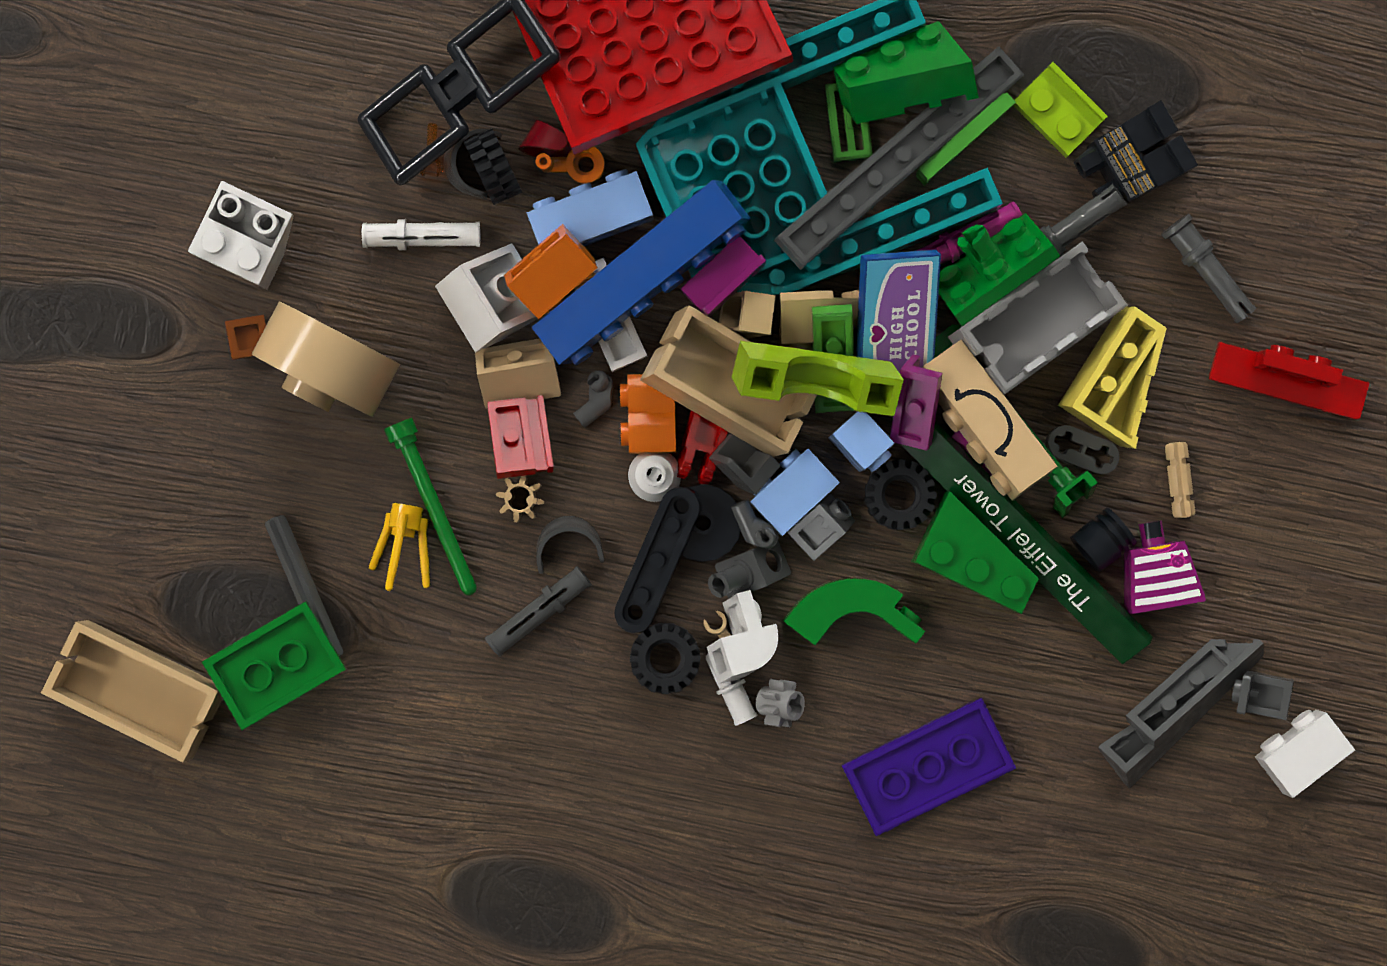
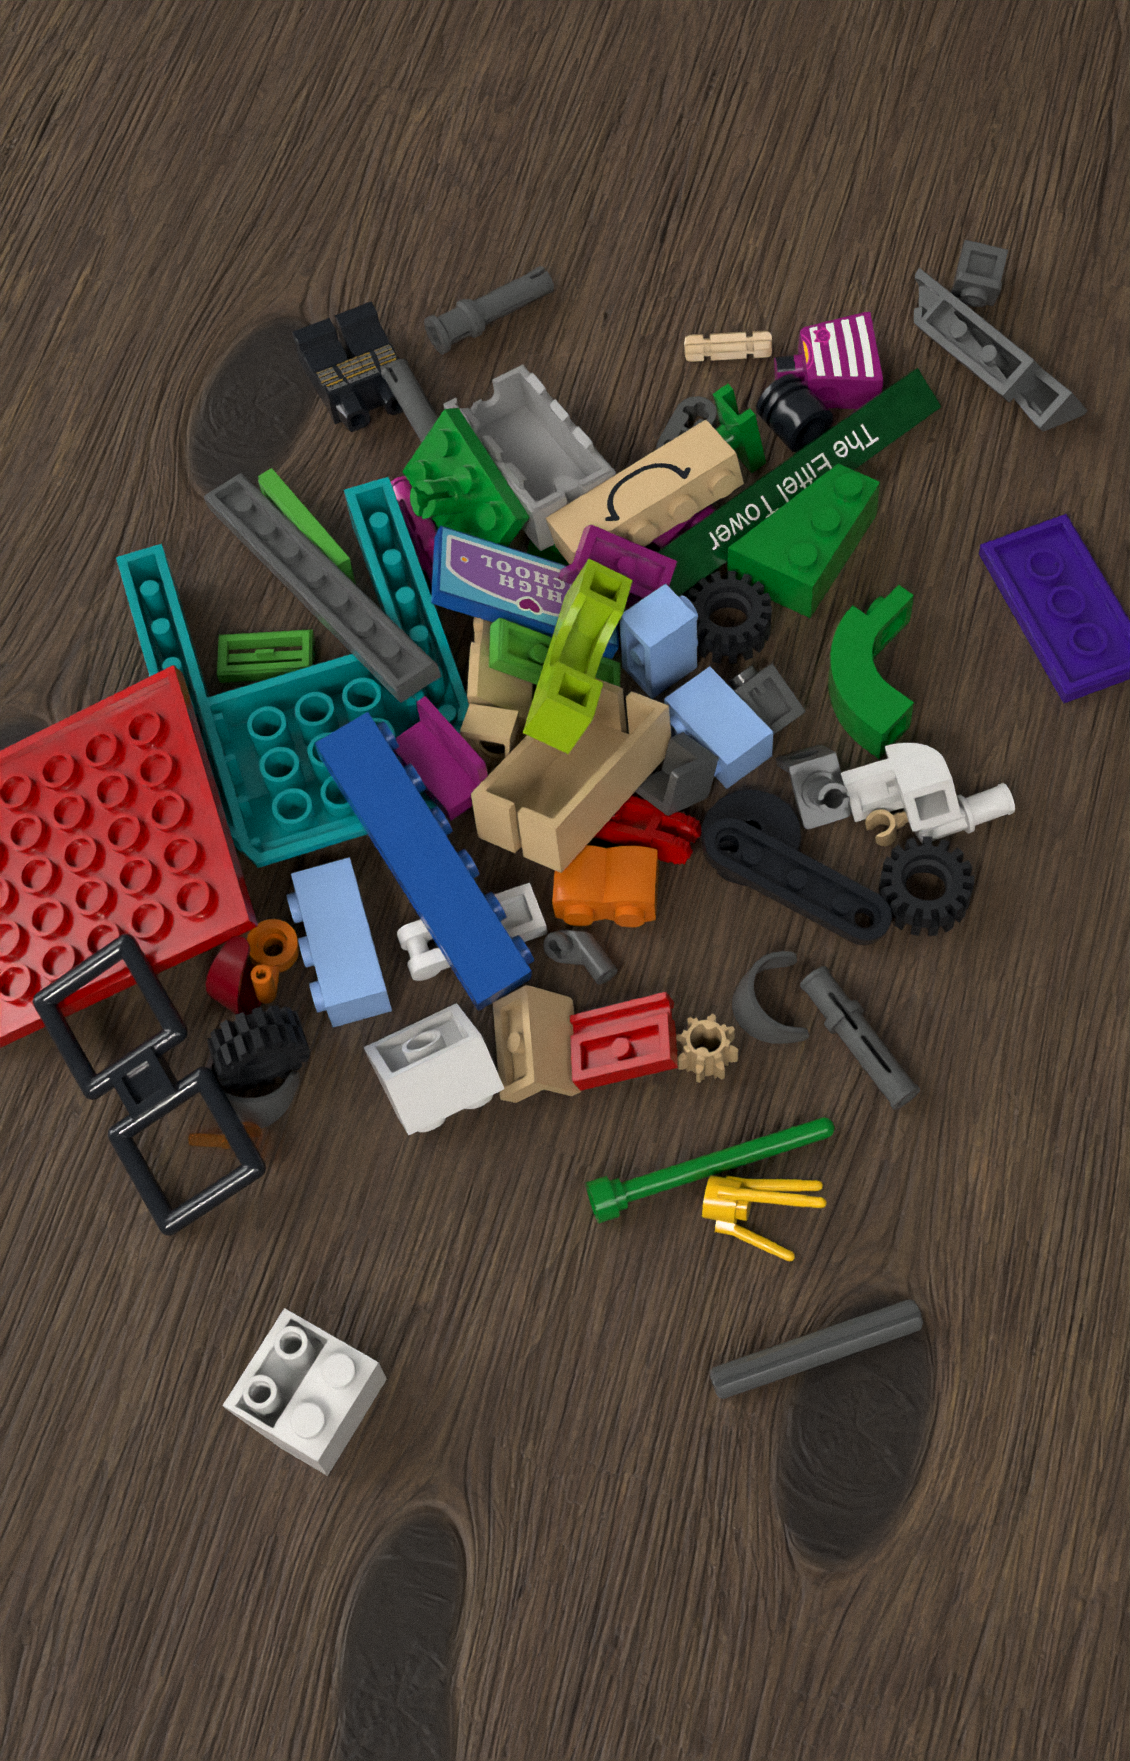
camera: 80 degrees left, 25 degrees down
tan piece [41,620,223,762] -> none
green plate [202,601,347,730] -> none
dark orange plate [225,314,266,360] -> none
tan piece [252,301,400,417] -> none
white pin [362,219,481,250] -> none
orange brick [504,224,598,320] -> none
white cone [628,453,681,502] -> none
dark grey arm [731,499,779,549] -> none
light grey gear [756,679,805,728] -> none
green wedge [833,21,979,124] -> none
lime plate [1014,62,1108,158] -> none
light yellow wedge [1058,306,1167,449] -> none
red bracket [1209,342,1370,420] -> none
white brick [1255,709,1355,798] -> none

